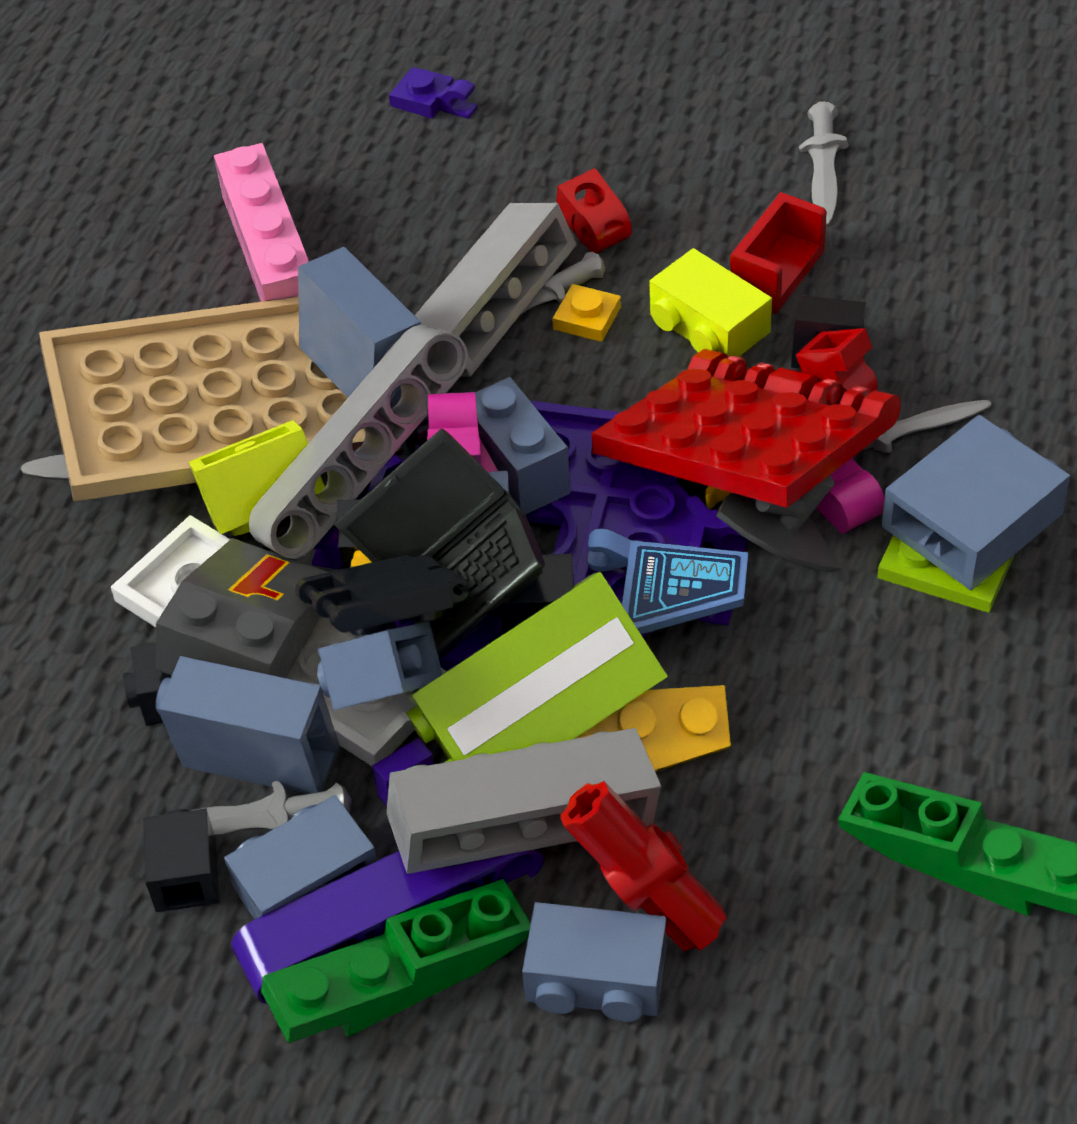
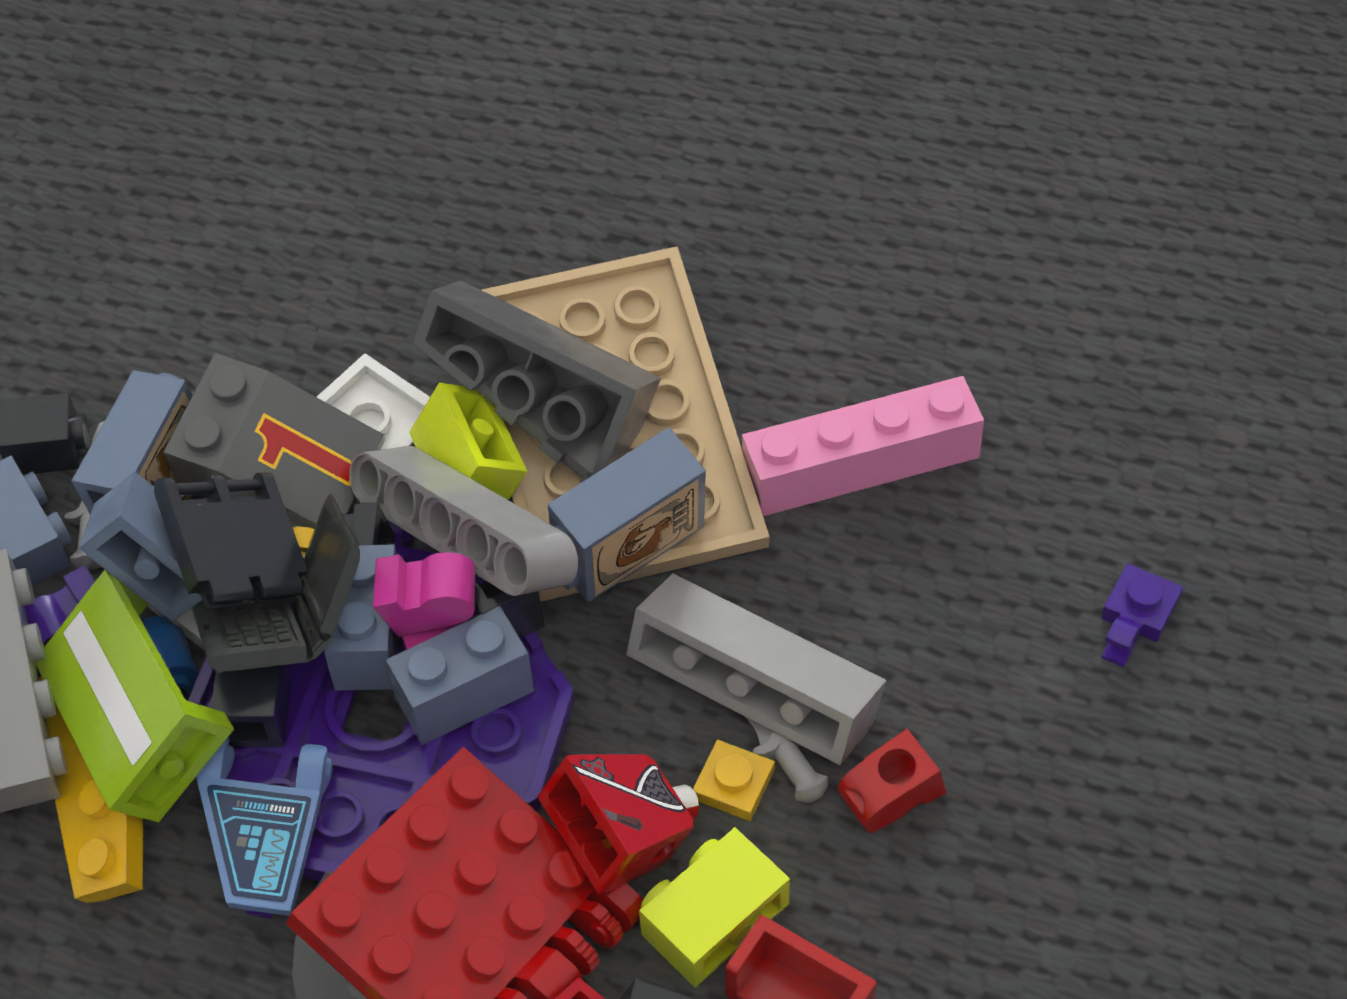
camera: 90 degrees right, 5 degrees up
none -> dark grey wedge [413,280,661,483]
none -> red torso [537,754,699,895]

